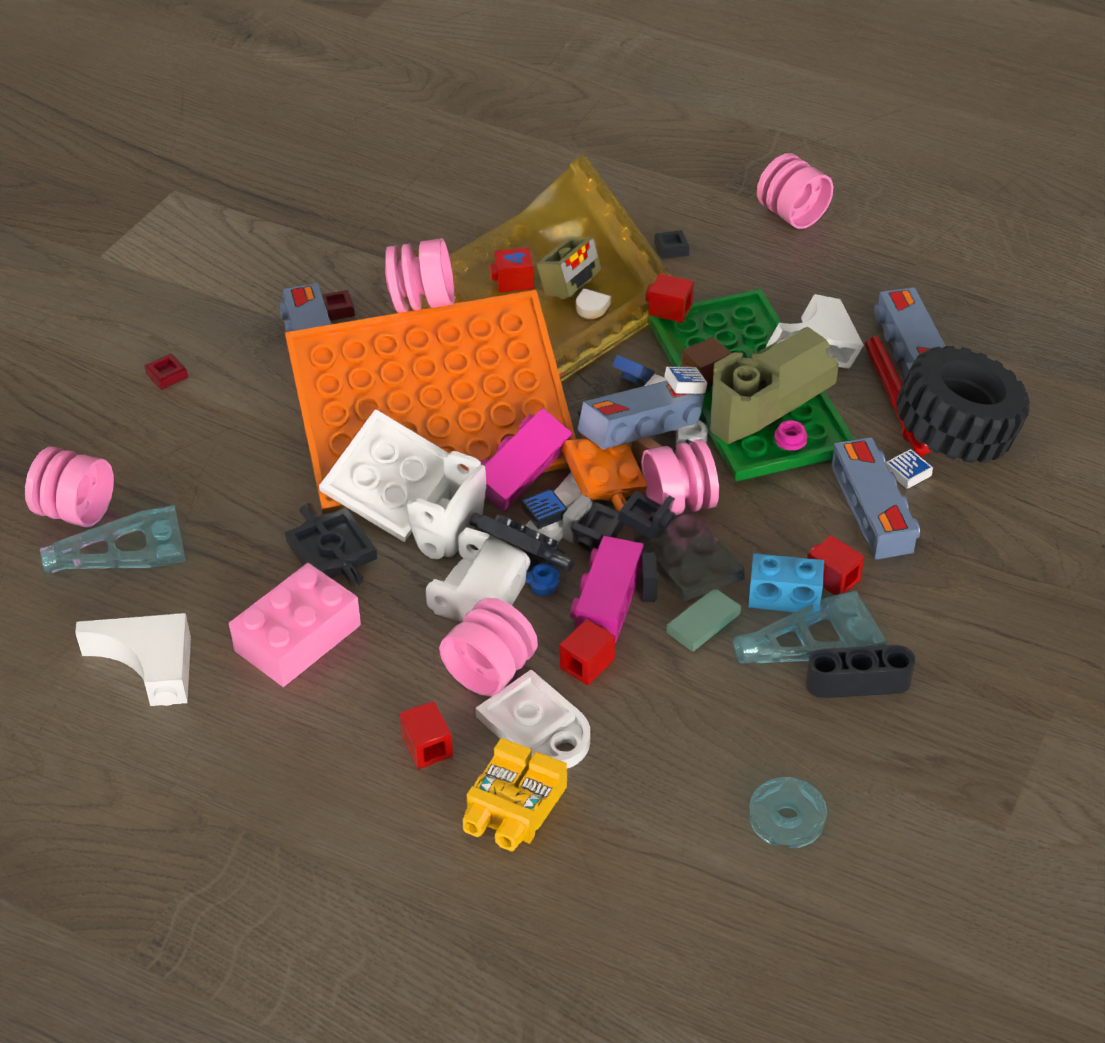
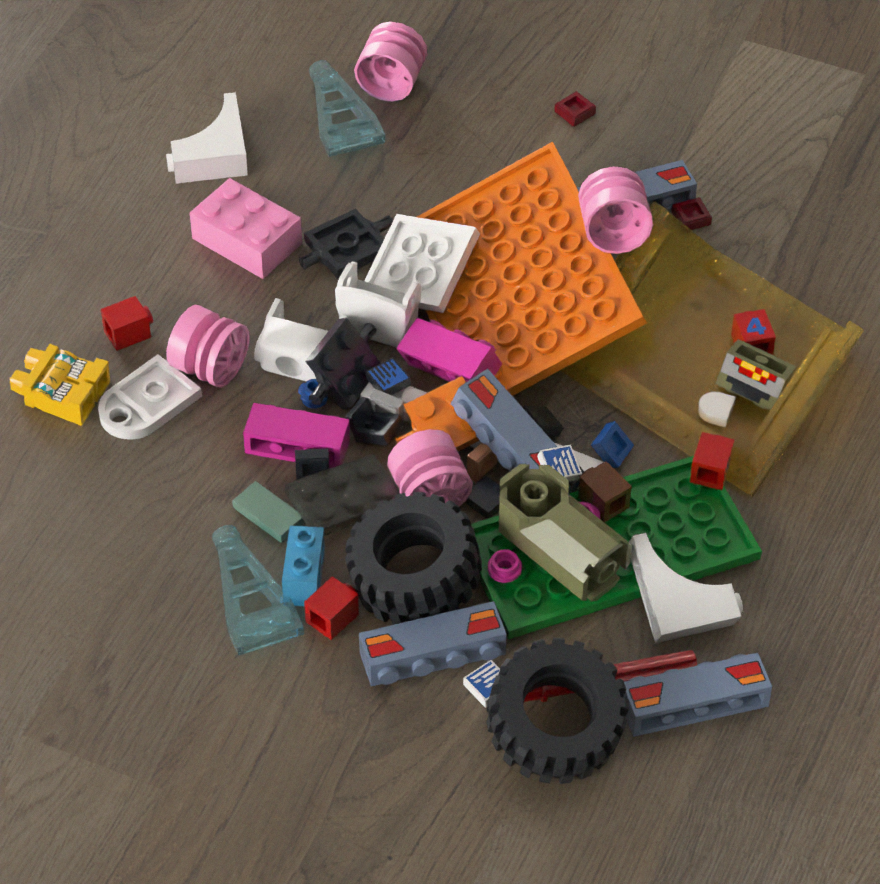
camera: 85 degrees right, 5 degrees up
red brick [559,619,615,686] -> none
black bracket [617,490,675,539] -> none
black tile [654,230,690,259] -> none
clear light blue tile [749,777,827,848] -> none
black beam [806,645,915,698] -> none
none -> black tyre [345,492,482,625]

